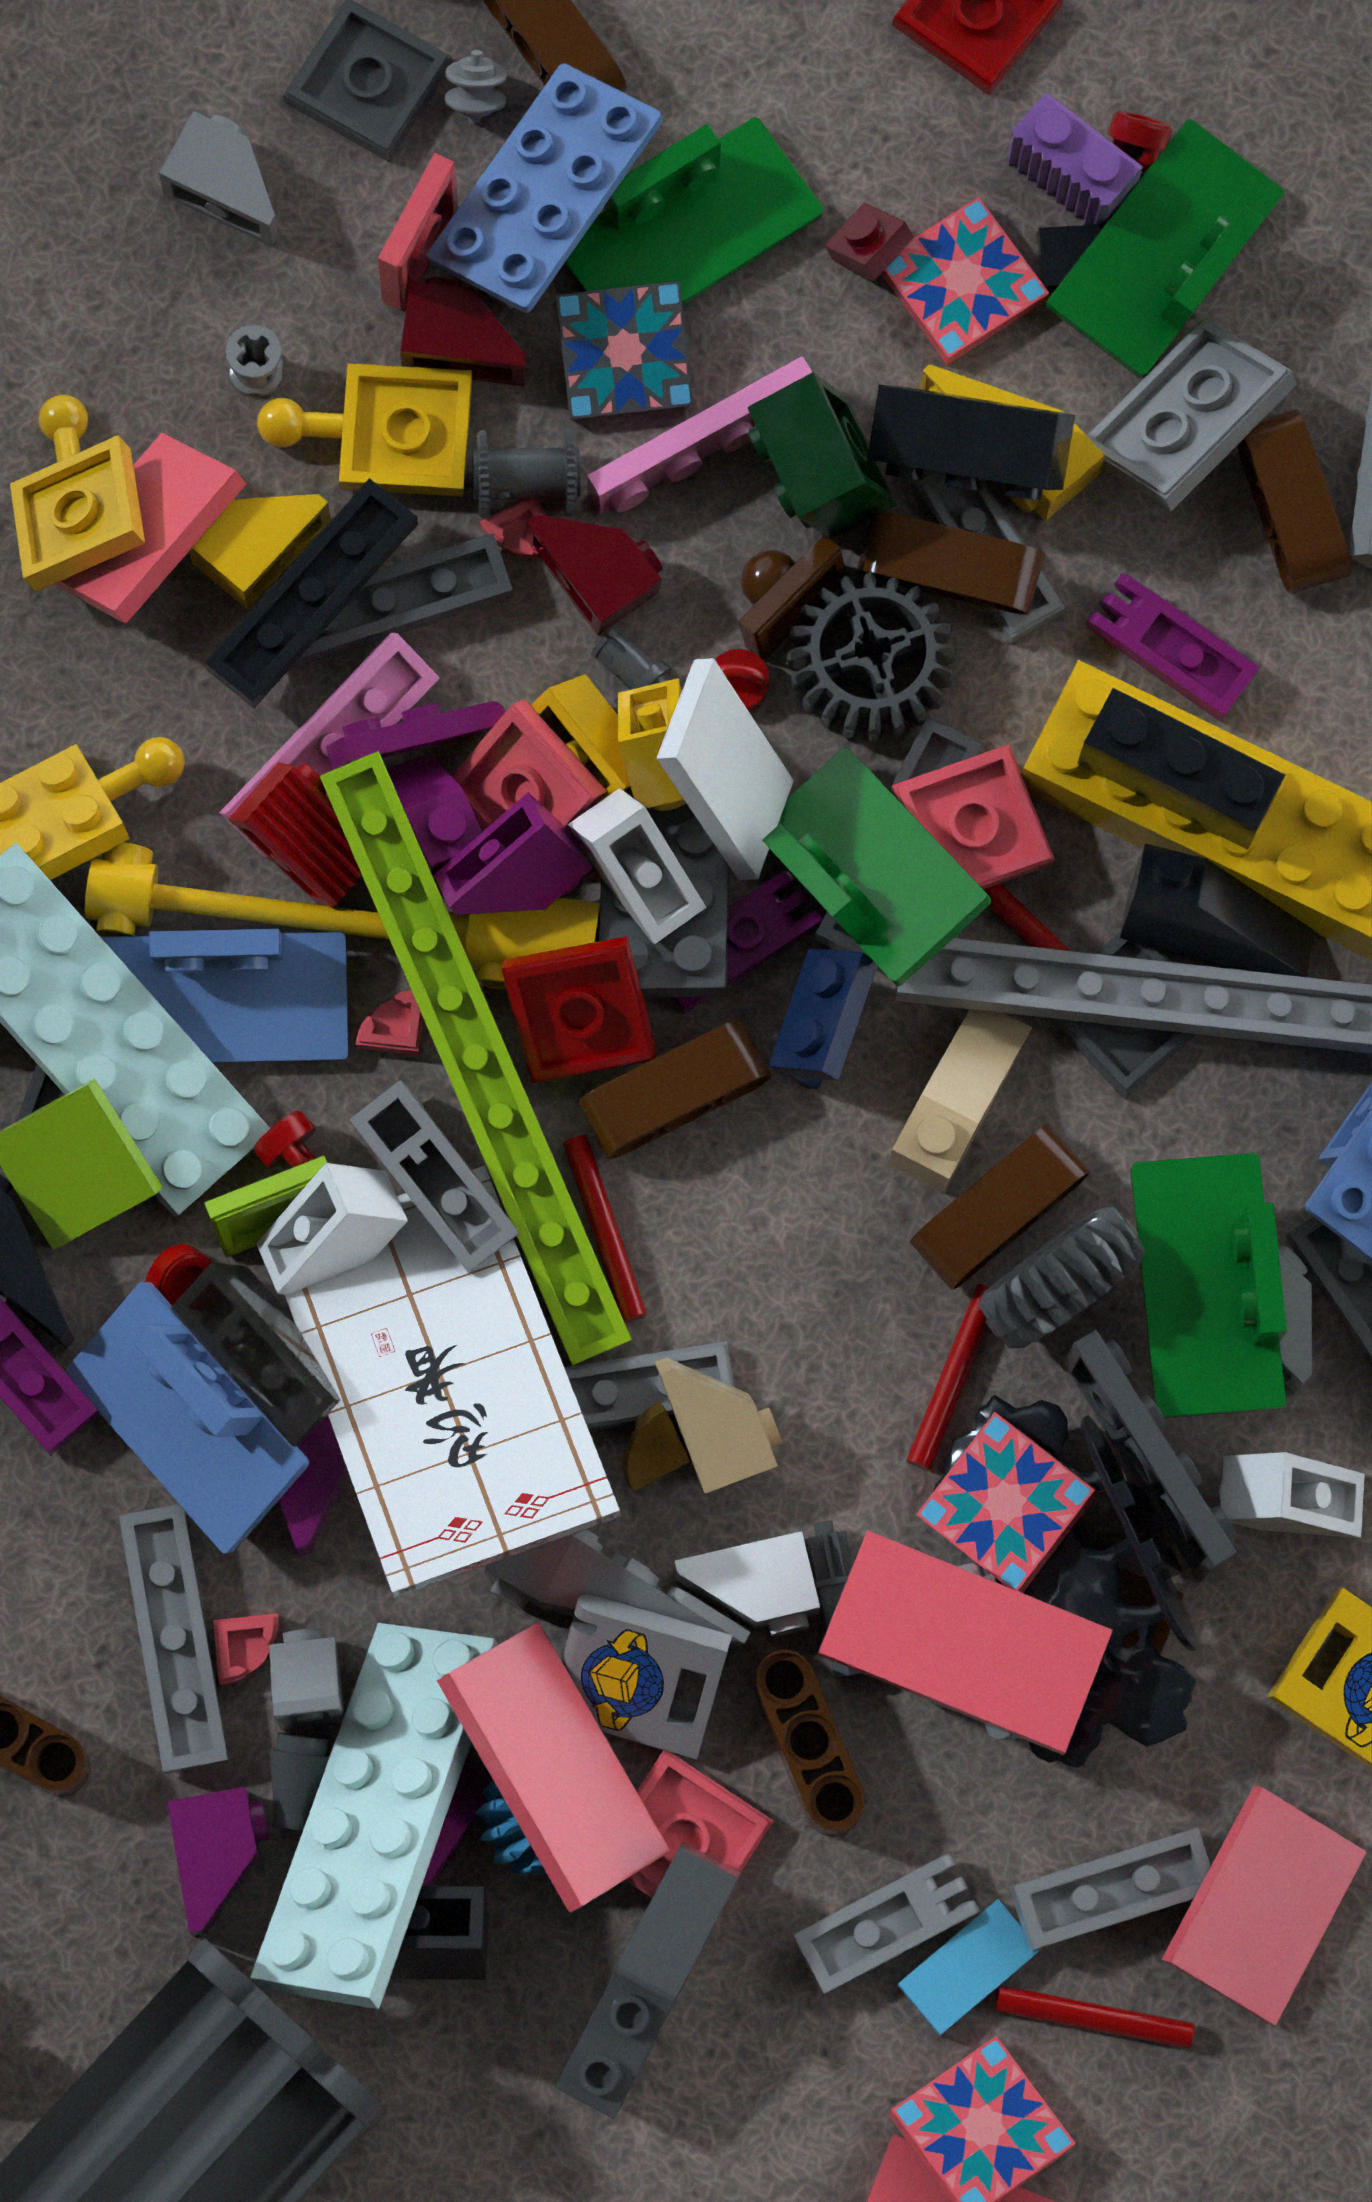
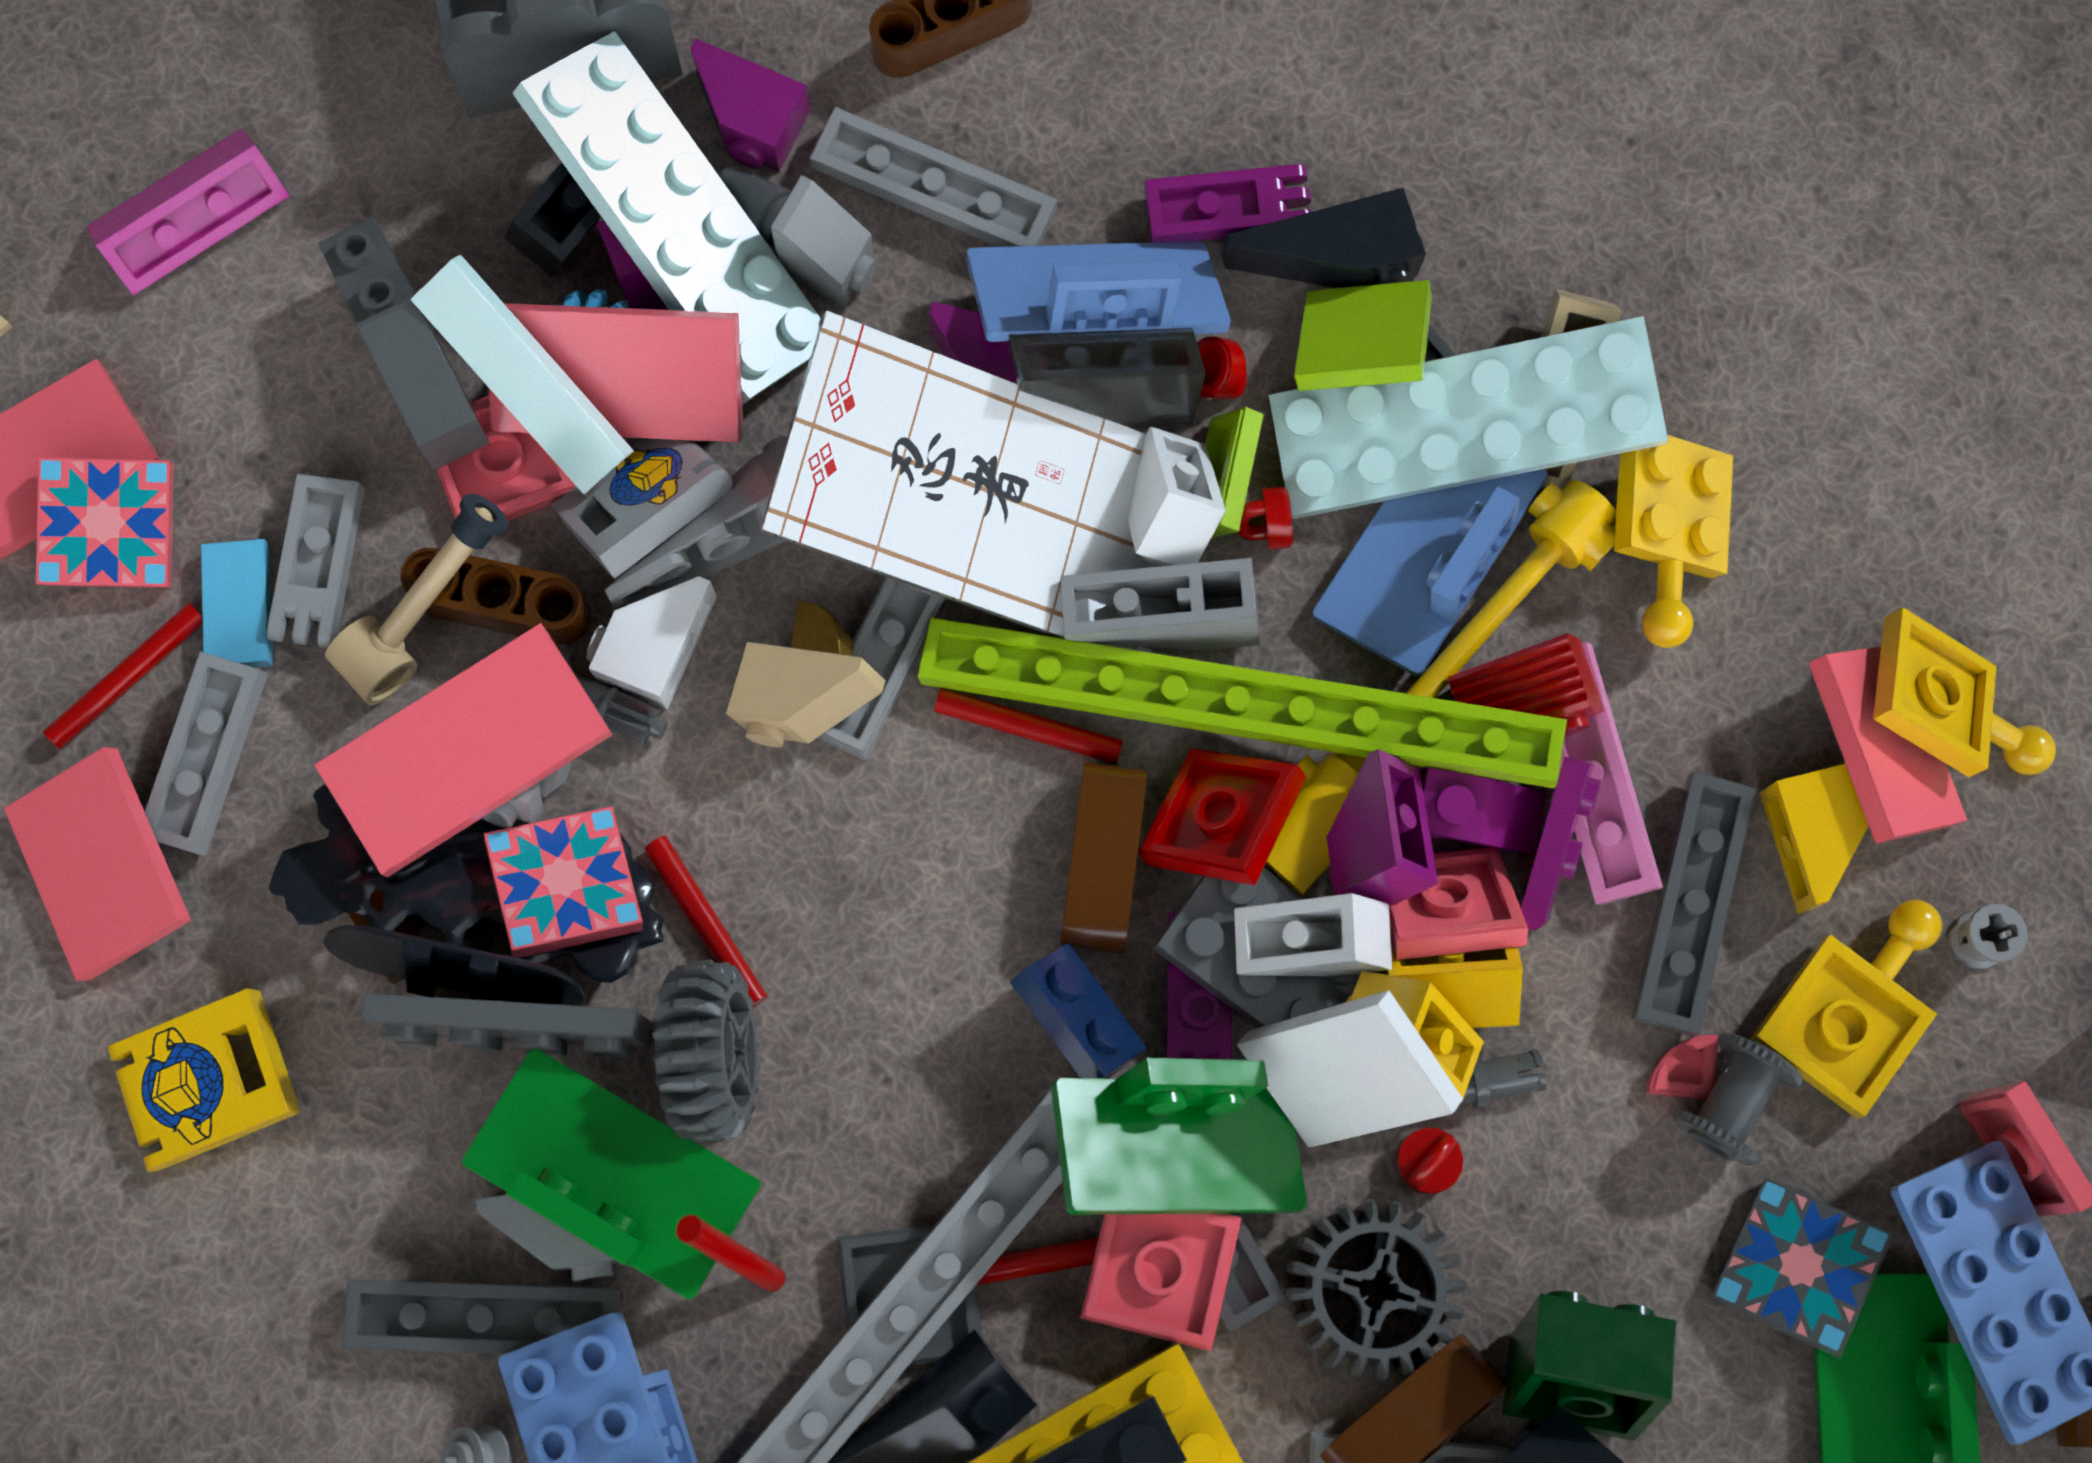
camera: 125 degrees right, 0 degrees up
black plate [205,478,418,709] -> none
coral tile [213,1613,280,1687] -> none
coral tile [355,990,424,1056] -> none
dark red slope [400,277,526,387] -> none
dark red slope [524,515,663,636] -> none
bright pink plate [587,356,812,515] -> none
reddish brown tile [738,535,847,660] -> none
tan slope [888,1009,1032,1194] -> none
reddish brown beam [910,1124,1091,1291] -> none
white slope [1219,1452,1365,1538] -> none
none -> tan piece [325,494,508,706]
none -> light aqua tile [410,255,634,494]
none -> red bar [676,1215,786,1292]

